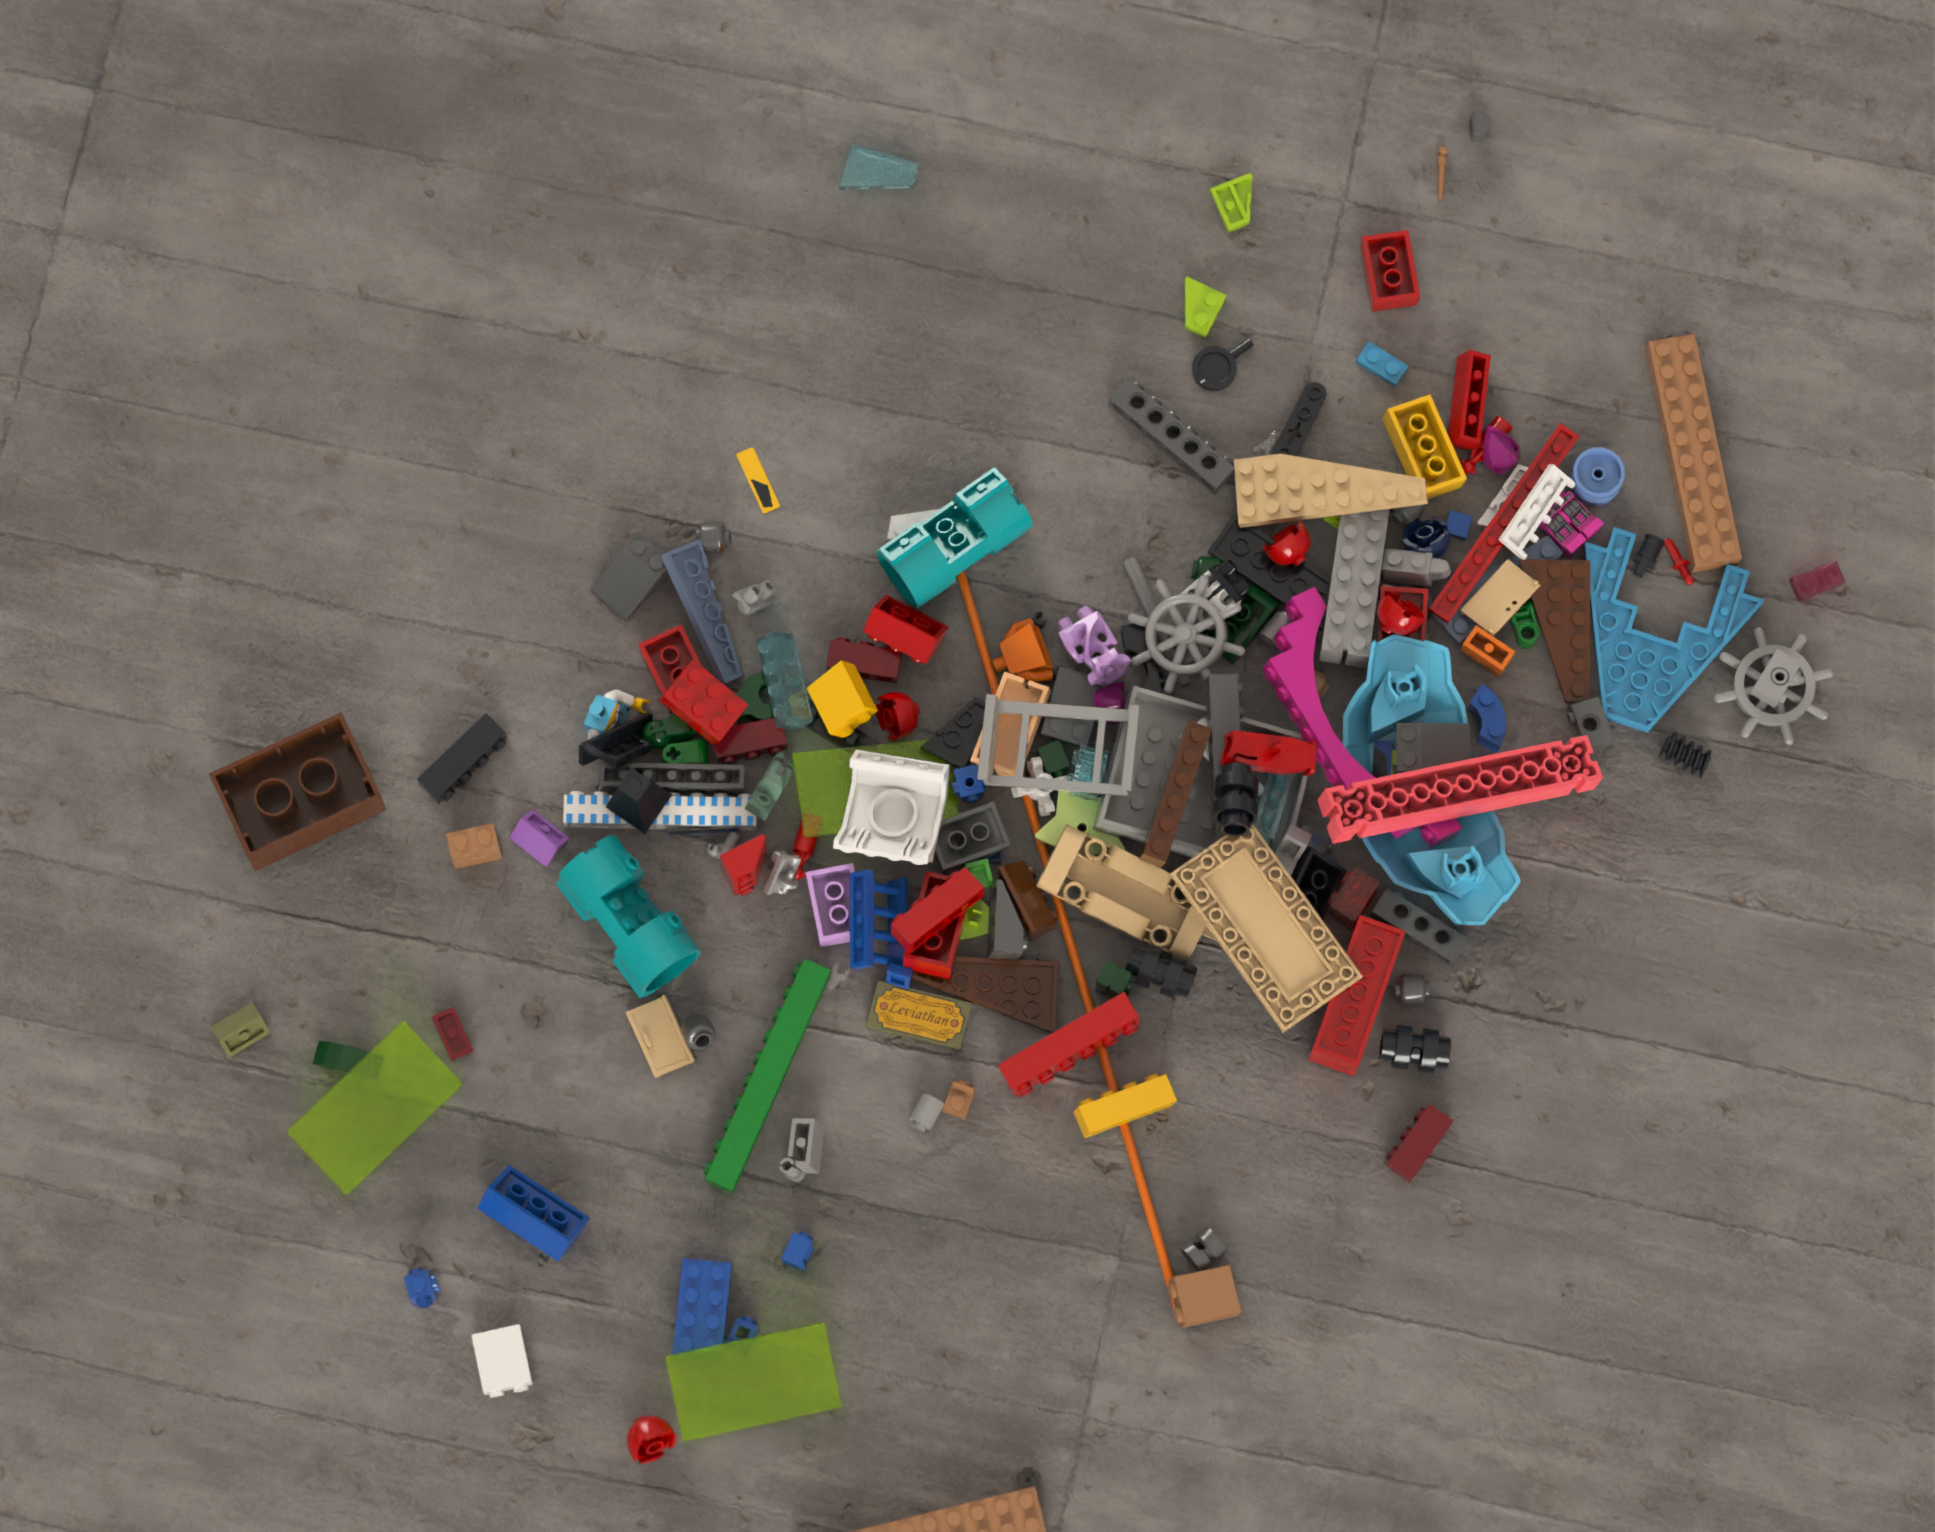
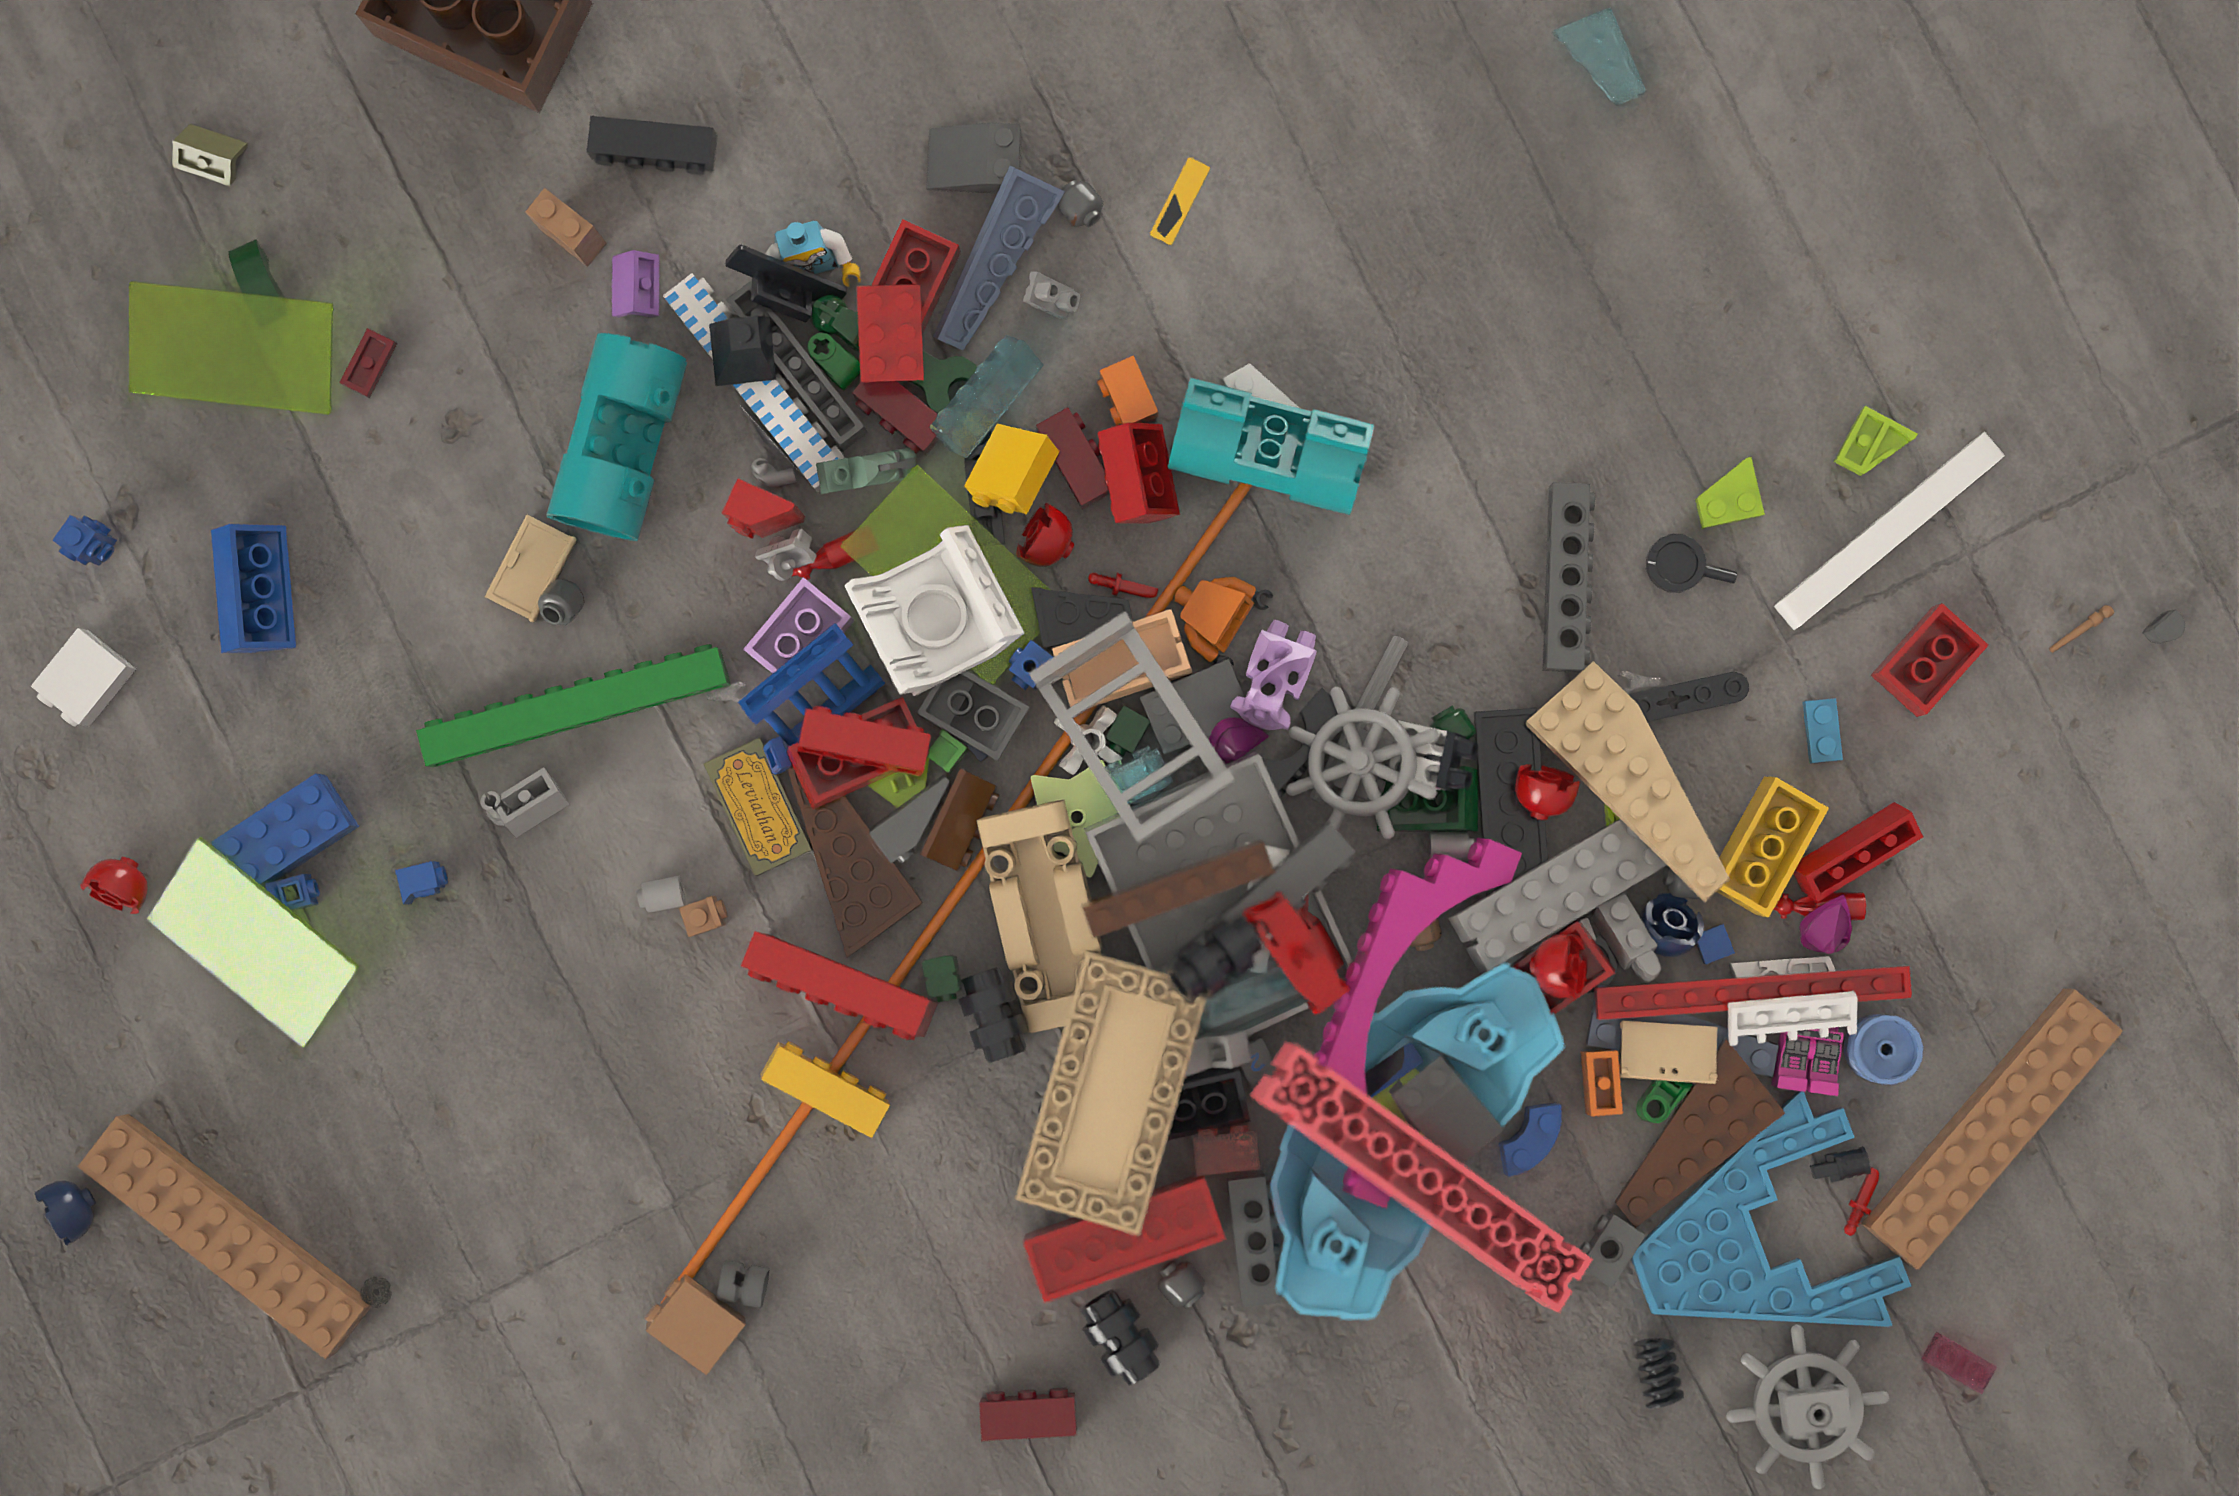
camera: 60 degrees right, 10 degrees up
none -> red piece [1088,572,1159,598]
none -> orange brick [1097,355,1158,426]
none -> white beam [1774,432,2005,630]

